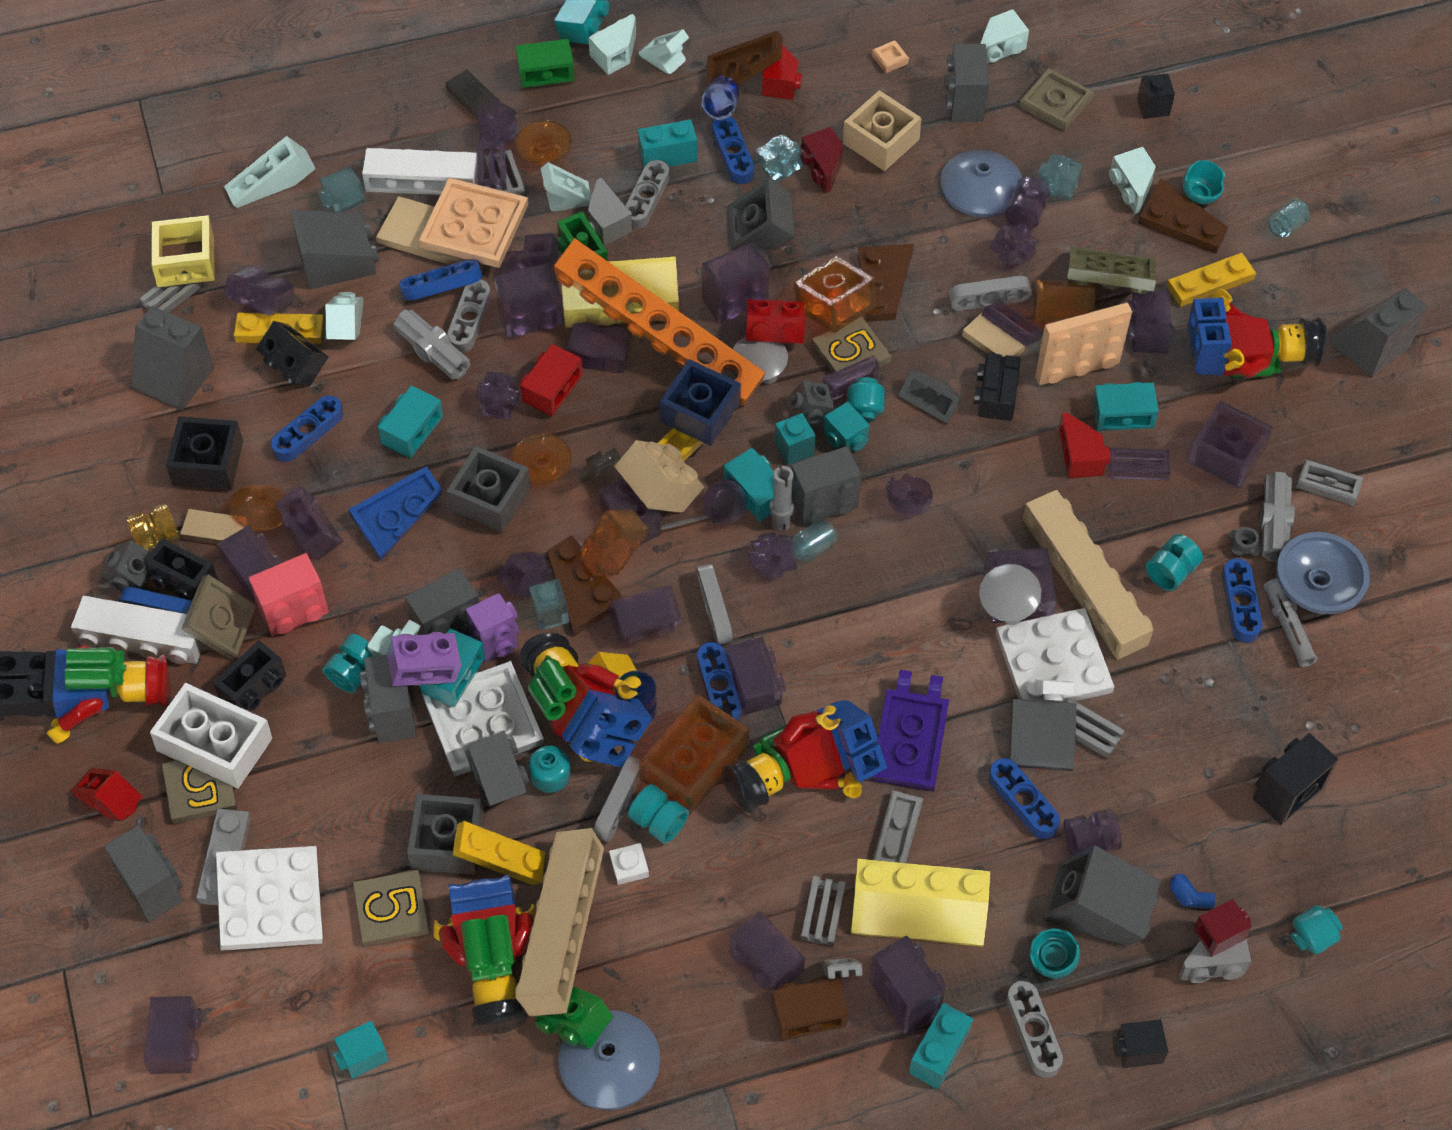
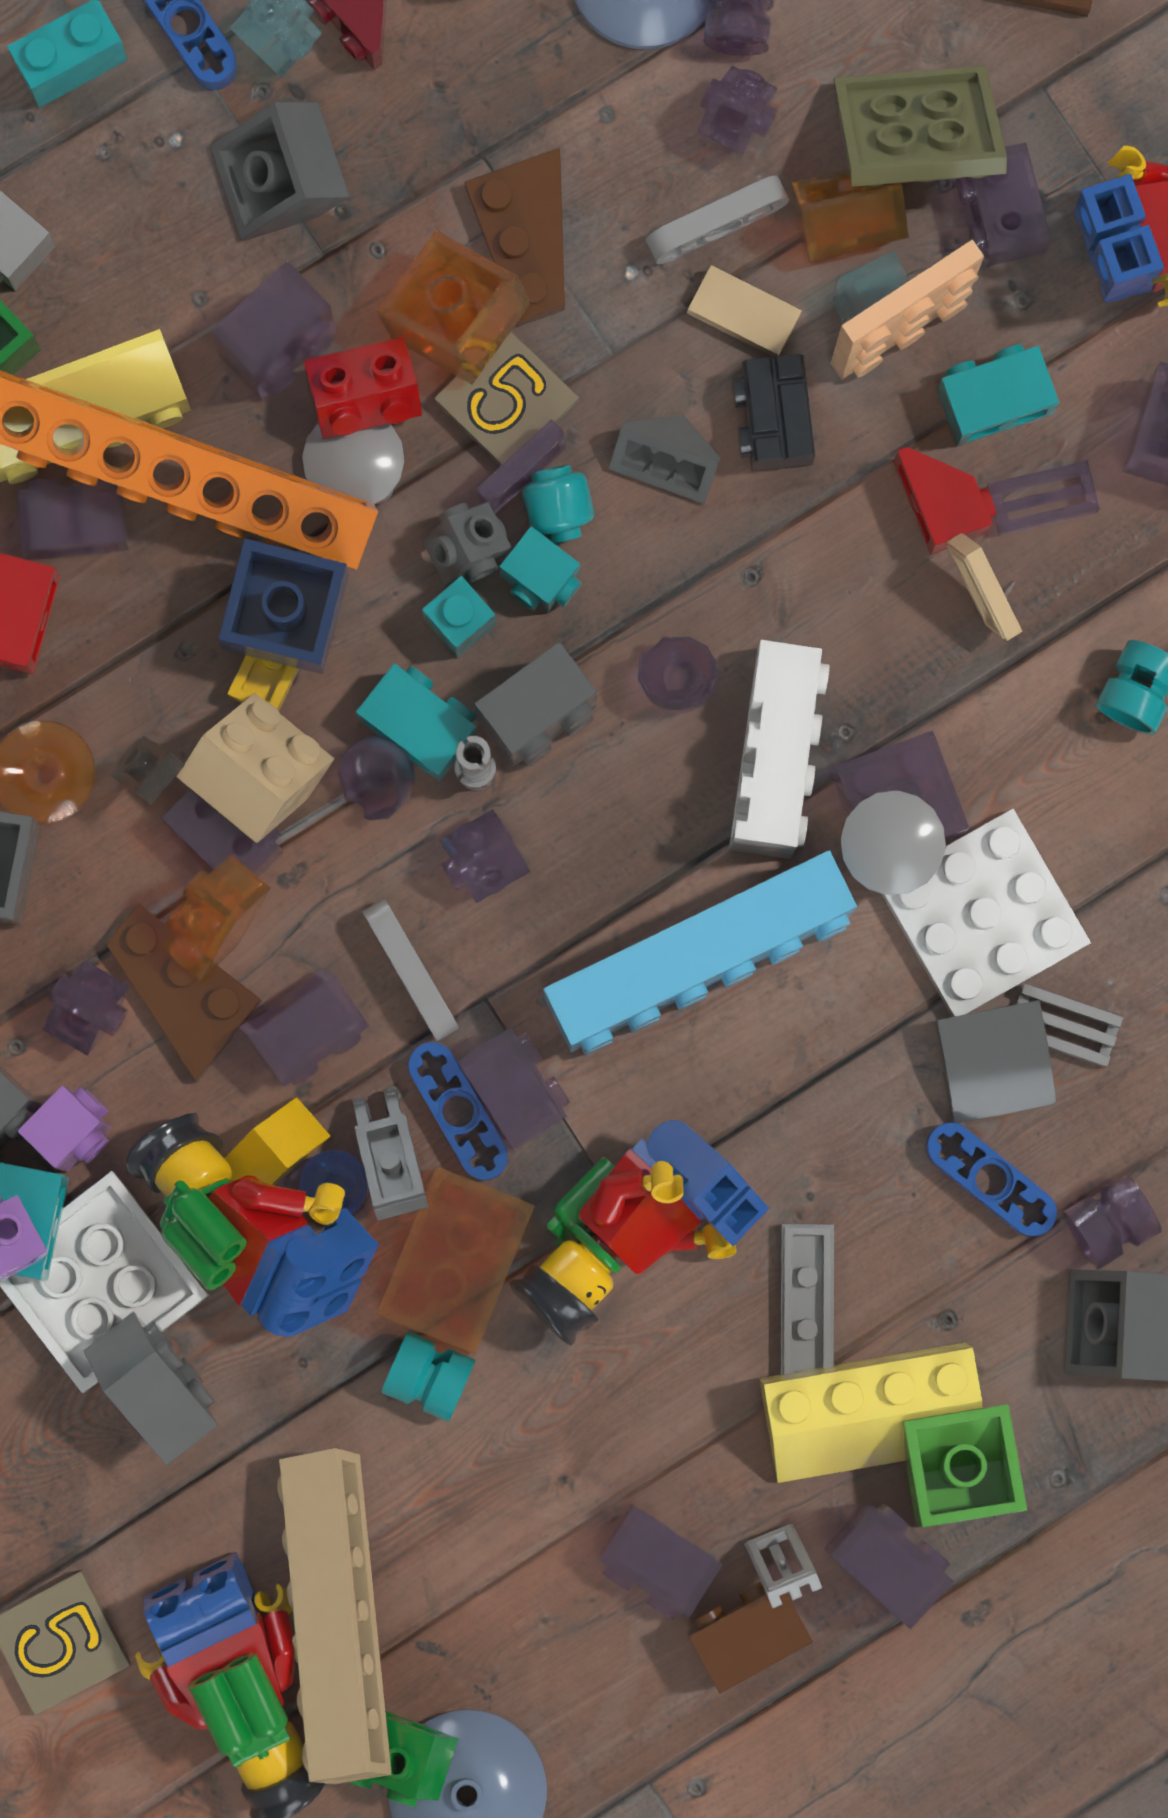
camera: 20 degrees left, 25 degrees up
dark grey brick [407,794,485,875] -> none
yellow plate [452,821,546,886] -> none
clear light blue brick [529,579,569,631] -> none
teal head [529,745,571,793] -> none
light grey beam [593,756,646,843] -> none
white plate [609,843,649,885] -> none
light grey beam [625,160,669,229] -> none
clear light blue brick [791,520,838,562] -> none
light grey tile [801,876,846,947] -> none
dark purple tile [871,669,949,792] -> none
teal brick [909,1003,974,1090] -> none
tile [982,300,1044,347] -> none
light grey beam [1006,981,1063,1078] -> none
tan brick [1023,490,1153,660] -> none
teal hair [1029,928,1080,979] -> none
white plate [1035,679,1074,701] -> none
yellow plate [1167,253,1256,307] -> none
none -> hinge [352,1088,429,1221]
none -> medium azure brick [543,850,857,1056]
none -> white wedge [729,640,830,859]
none -> bright green slope [903,1404,1027,1528]
none -> tan tile [946,533,1023,641]

